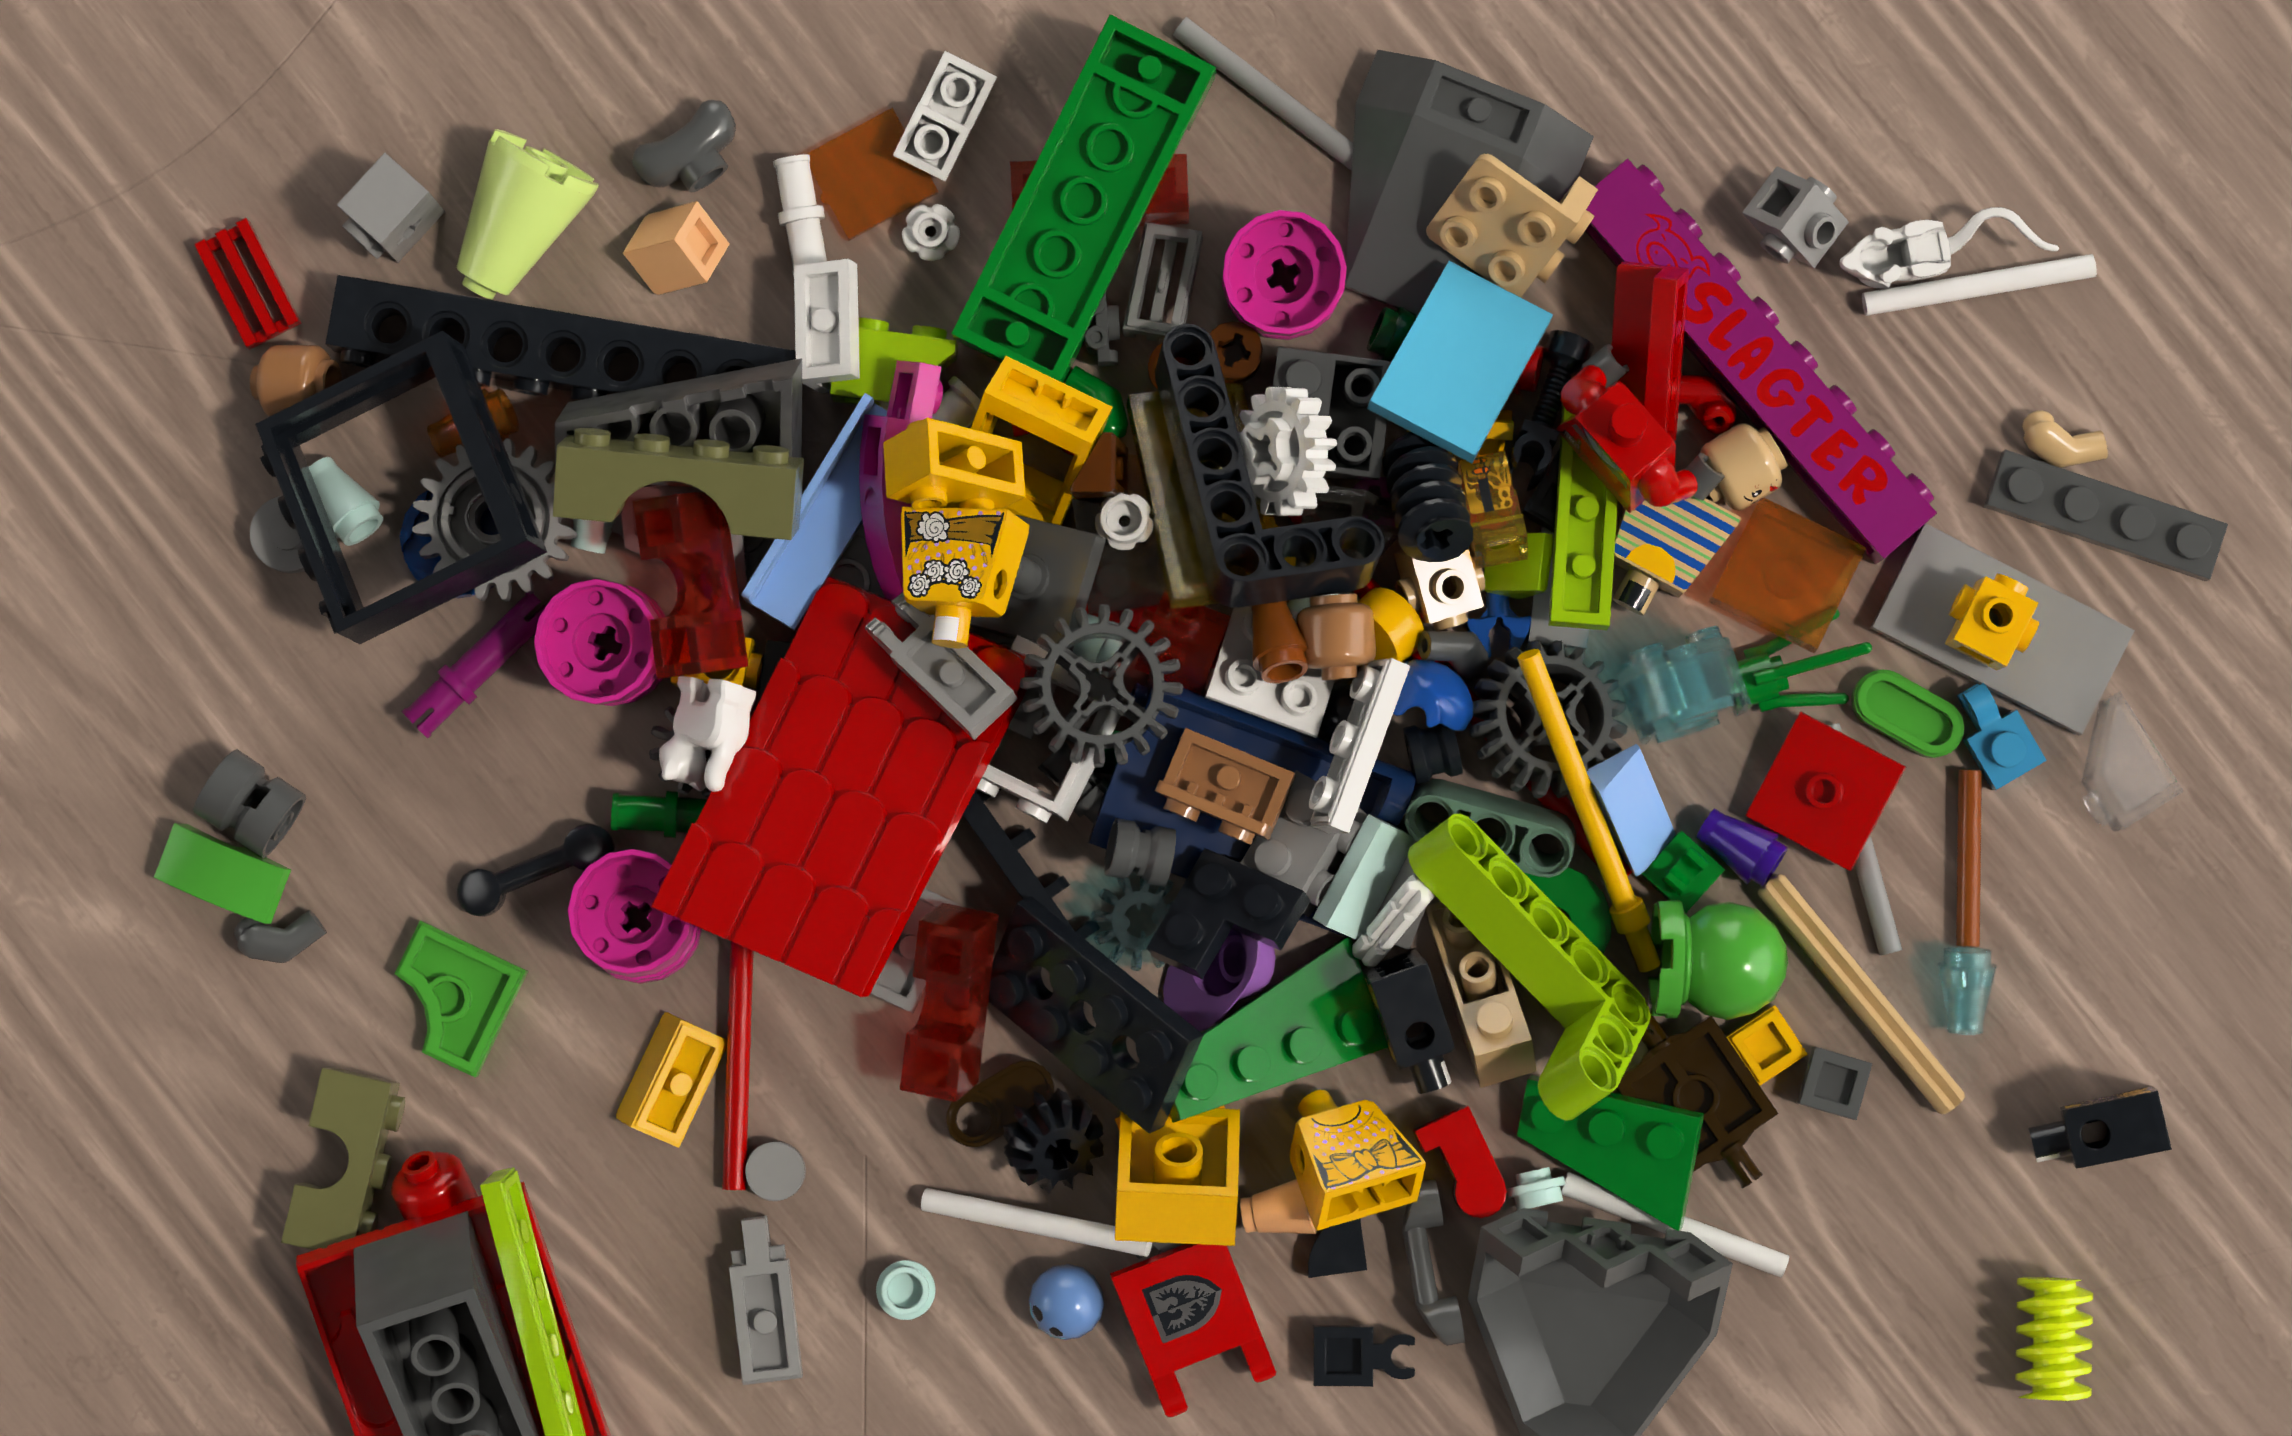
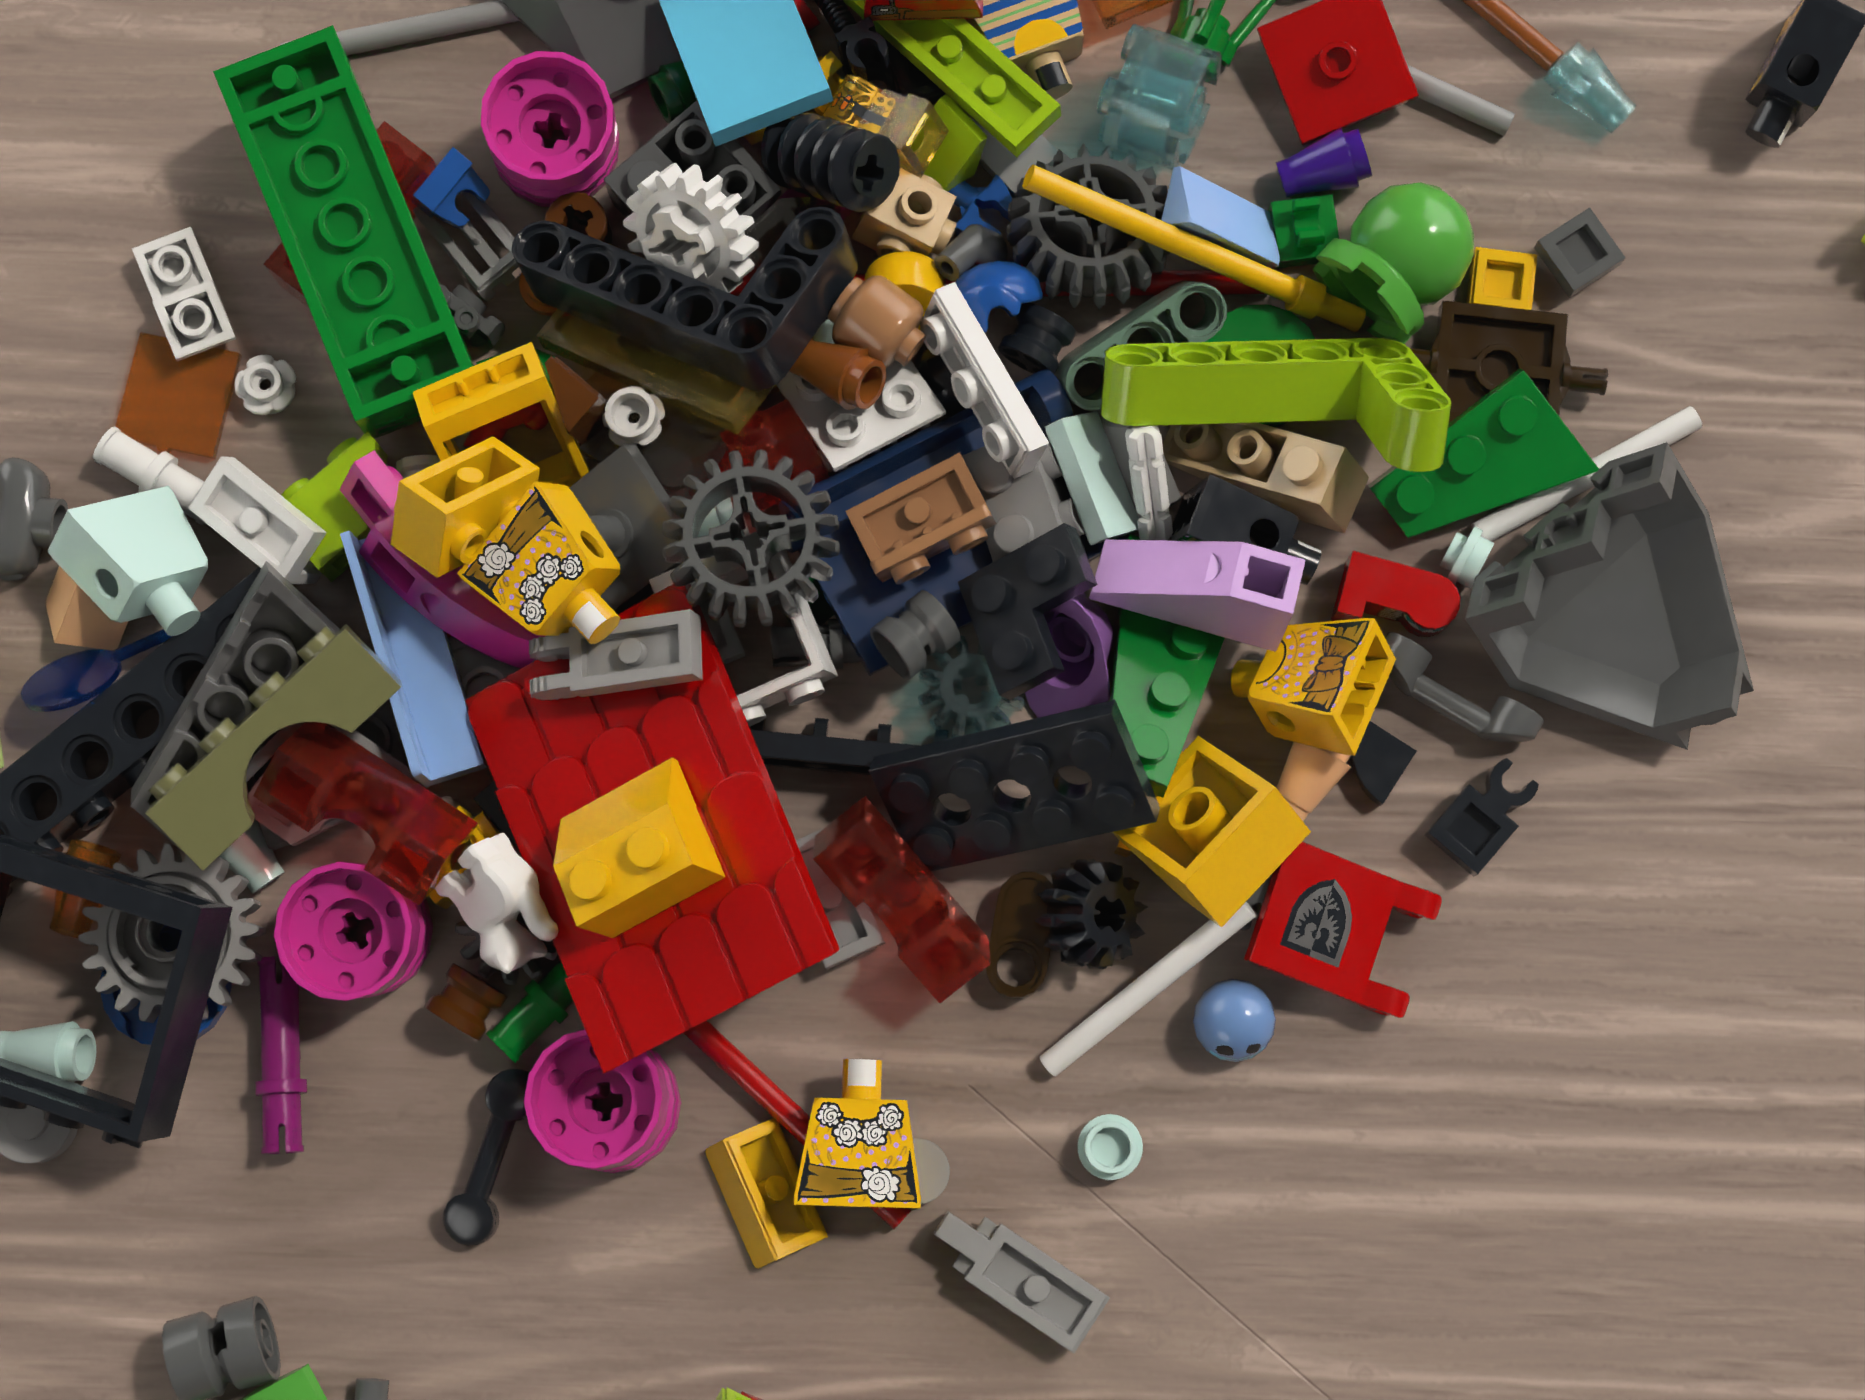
camera: 45 degrees left, 5 degrees down
bright green tile [394,921,528,1078] -> none
tan axle [1758,874,1965,1114] -> none
none -> clear blue piece [21,611,203,712]
none -> light aqua torso [48,486,208,636]
none -> blue tile [412,147,490,229]
none -> reddish brown wheel [425,963,508,1041]
none -> yellow slope [553,758,726,938]
none -> torso [794,1059,921,1208]
none -> lavender slope [1089,539,1305,652]

